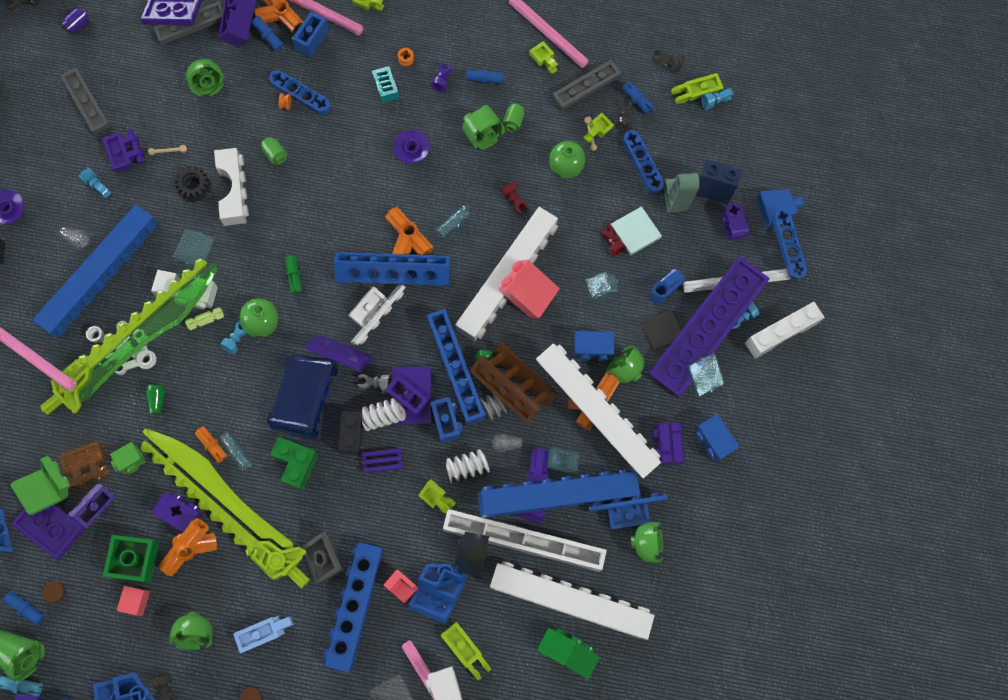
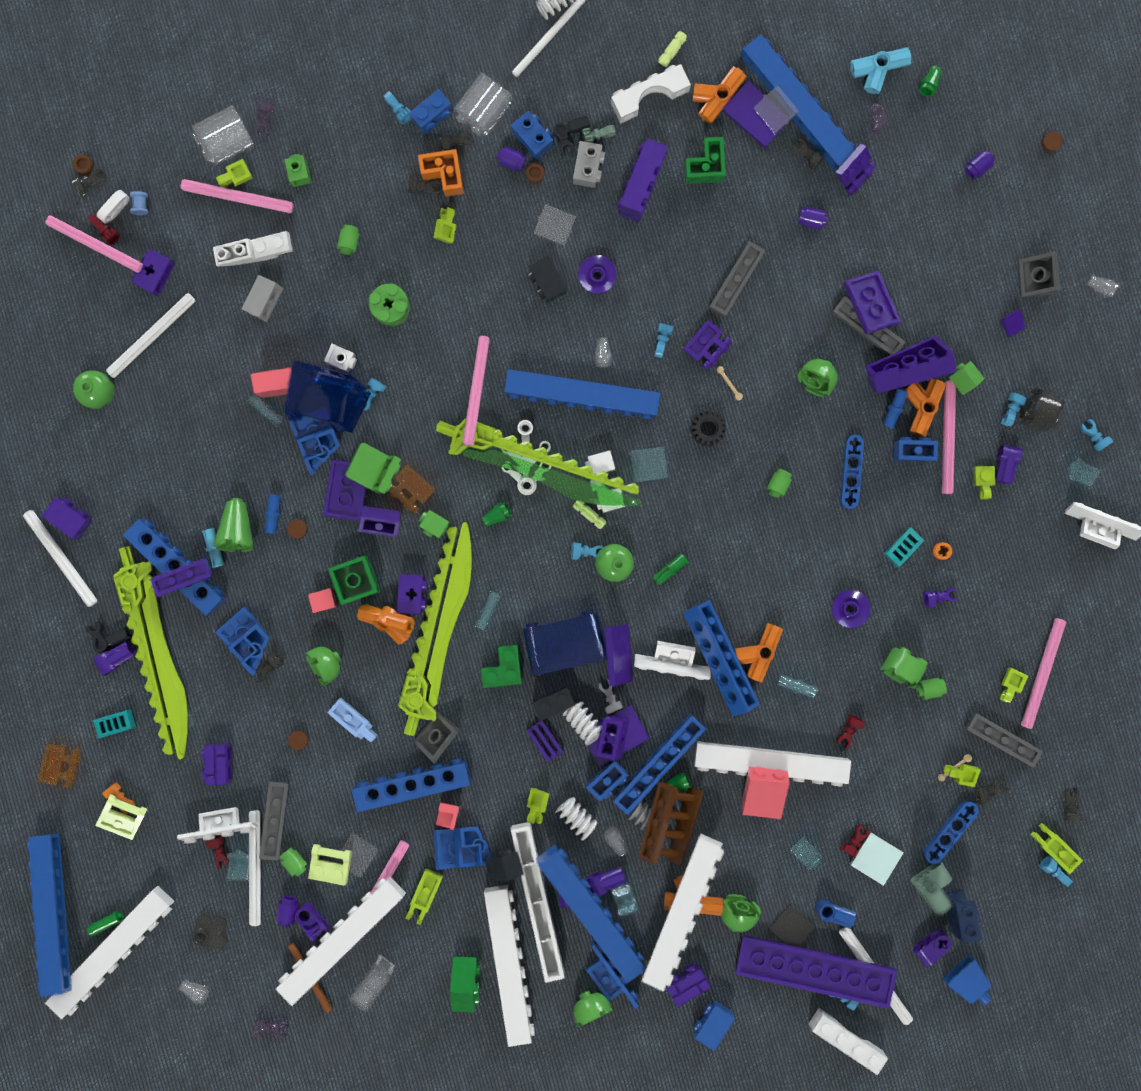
camera: 65 degrees right, 15 degrees up
orange axle [195,426,228,463] -> none
white arch [214,148,249,226] -> none
orange bush [279,93,291,110] -> none
blue pin [466,69,503,84] -> none
bright green cylinder [549,141,585,179] -> none
blue brick [574,331,614,362] -> none
blue pin [622,81,654,115] -> none
clear light blue piece [688,353,725,397] -> none
blue beam [772,208,807,280] -> none

